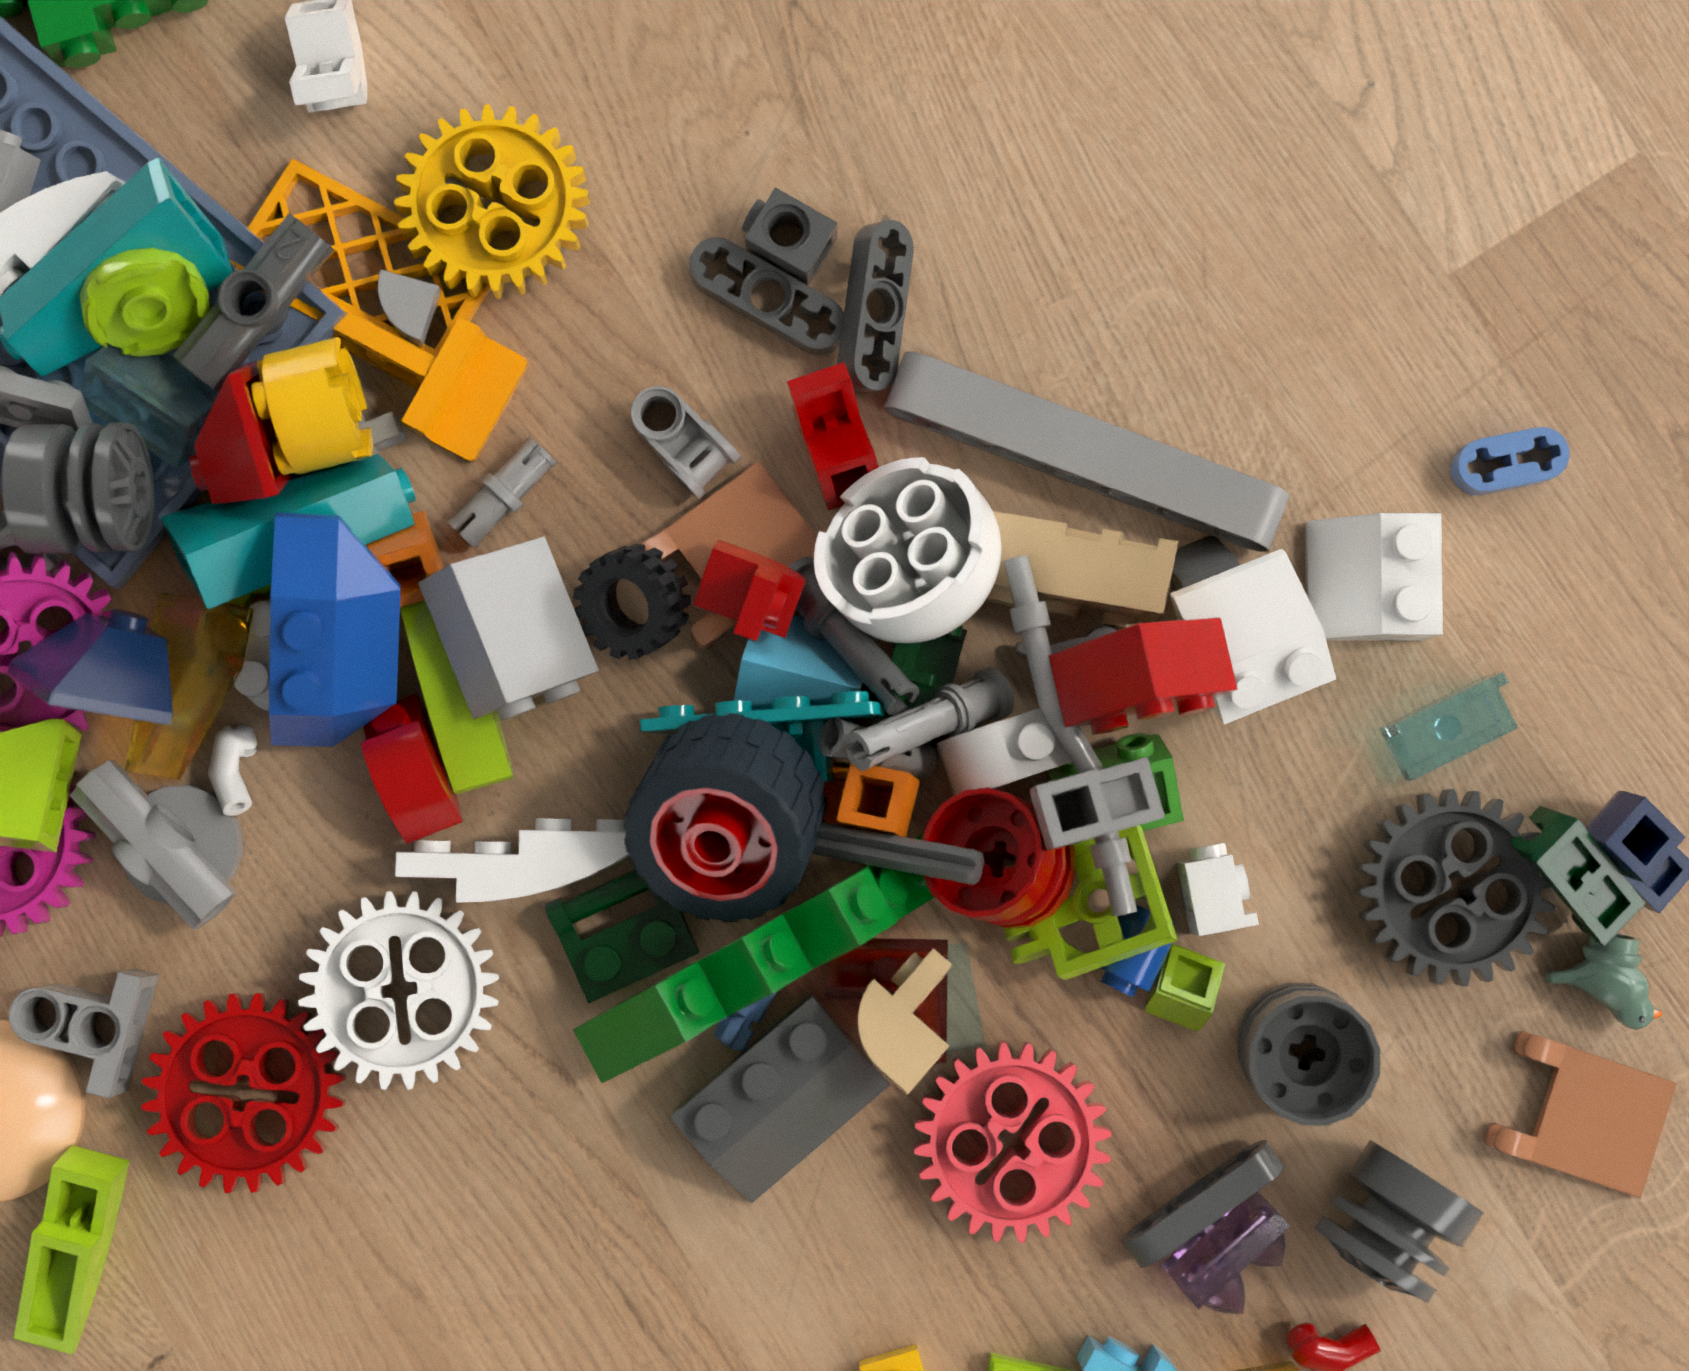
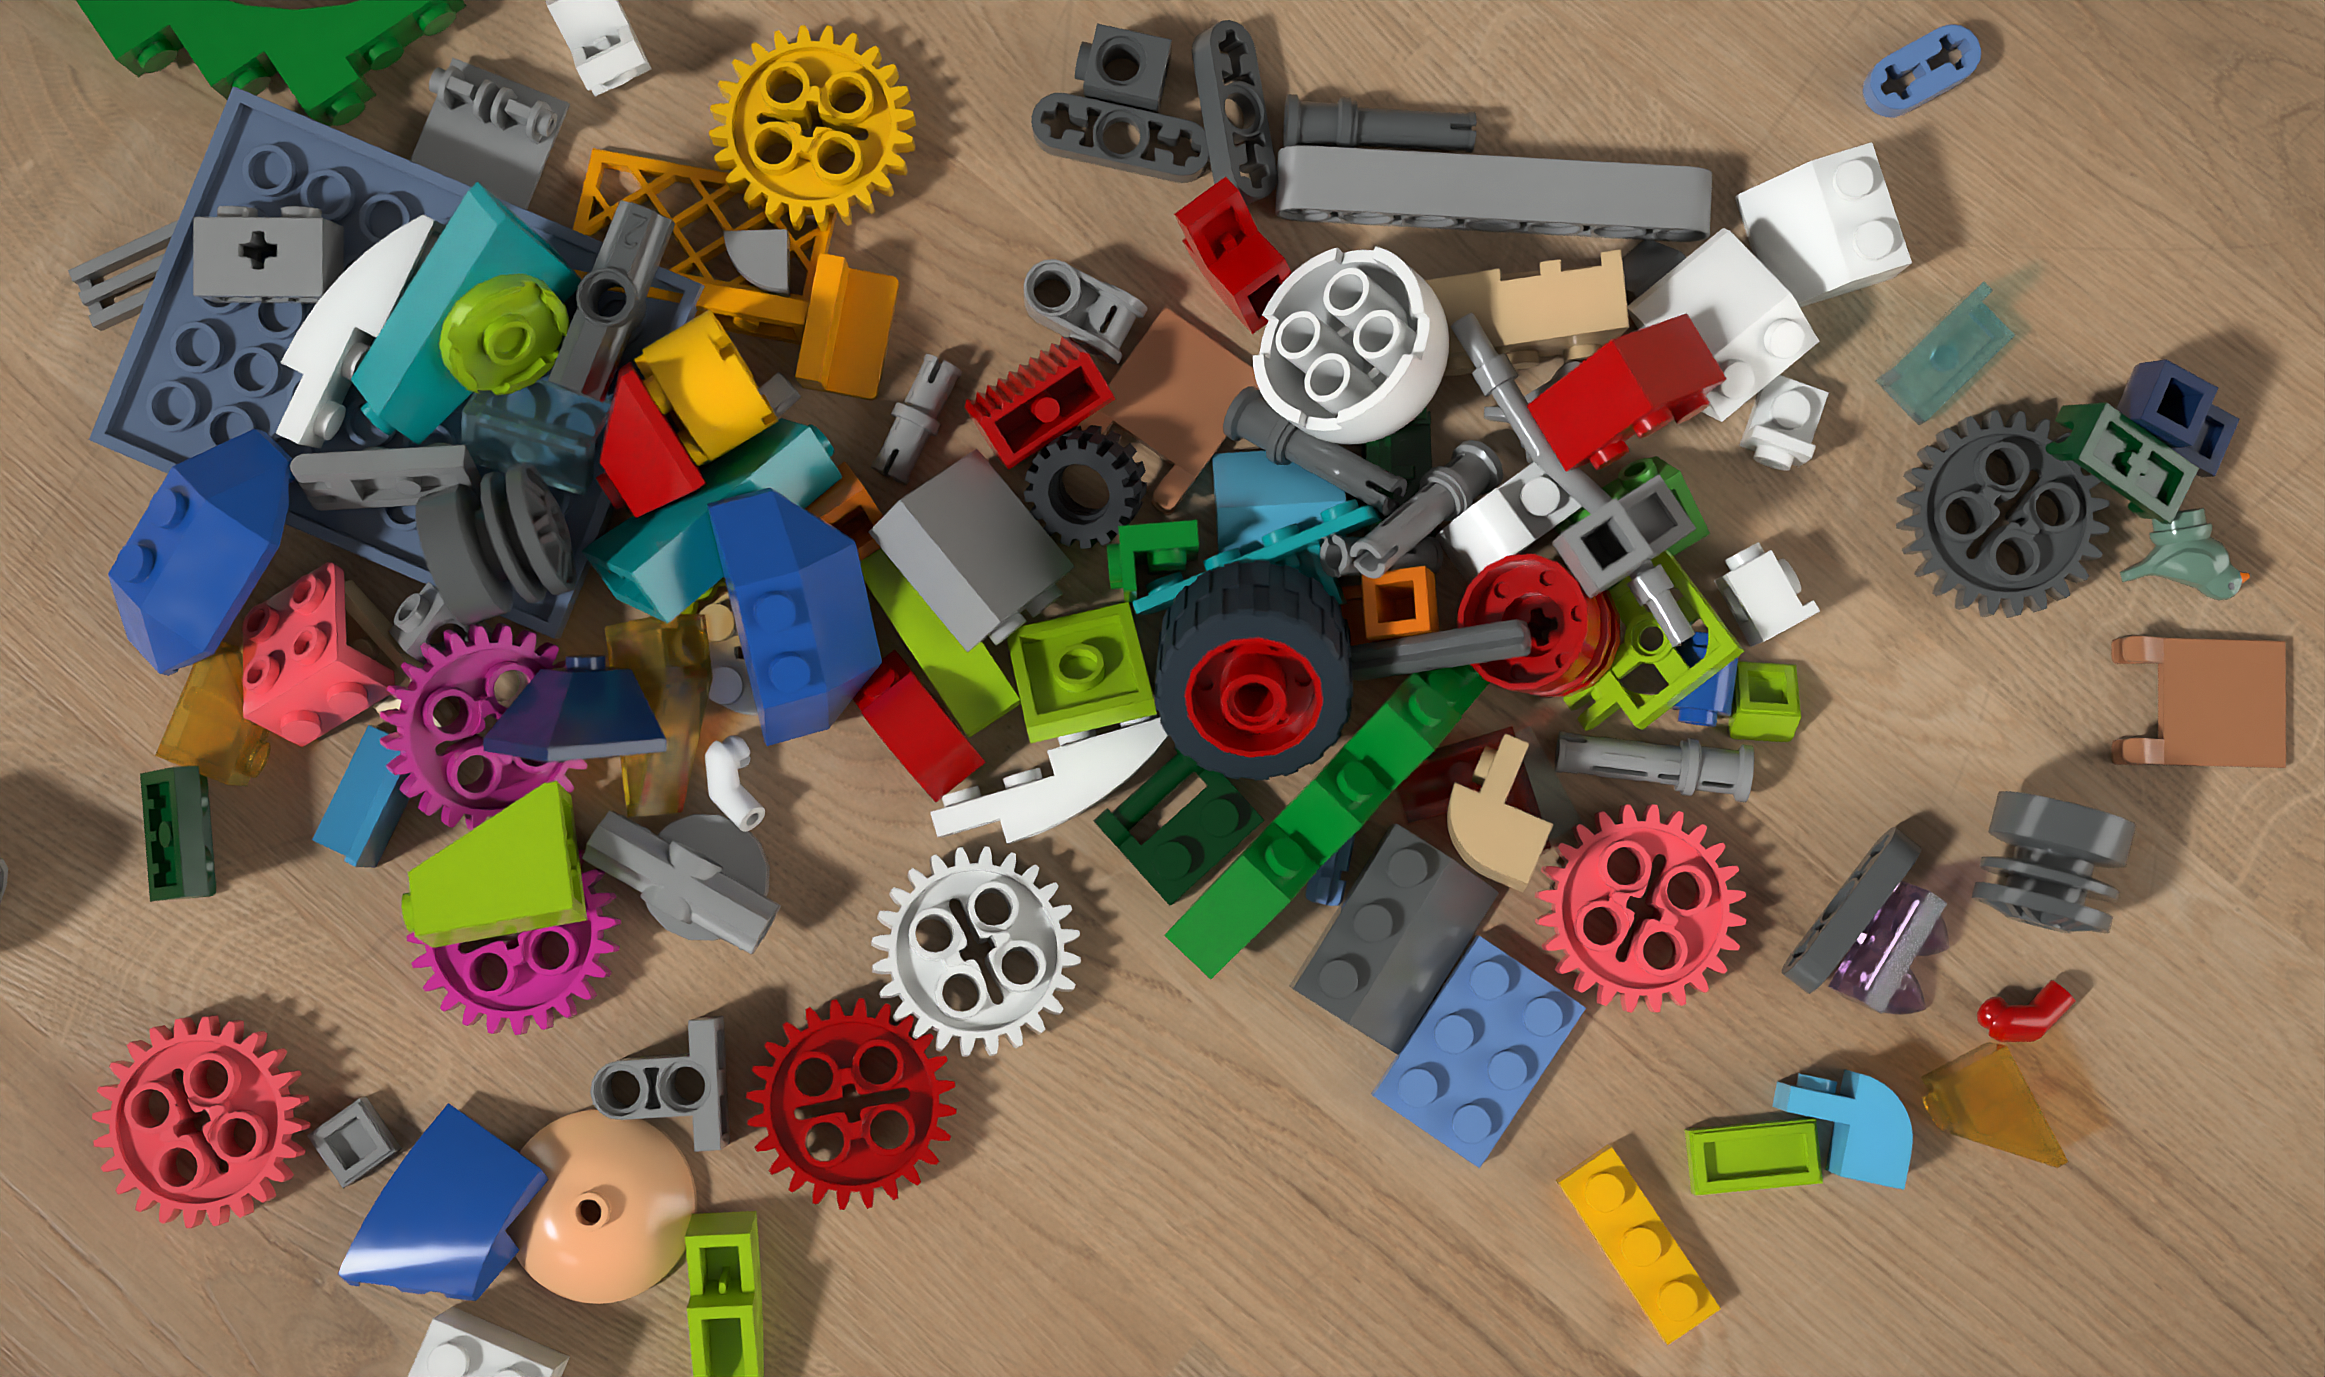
camera: 15 degrees left, 0 degrees up
red brick [693,539,805,641] -> none
dark grey wheel [1237,983,1380,1126] -> none
none -> light grey hinge [410,58,570,210]
none -> red brick [965,336,1116,470]
none -> lime plate [1007,602,1157,744]
none -> green bracket [1107,520,1199,603]
none -> dark grey pin [1283,94,1477,153]
none -> medium blue plate [1371,935,1586,1168]
none -> light grey pin [1554,731,1754,802]
none -> white bracket [1739,375,1829,471]

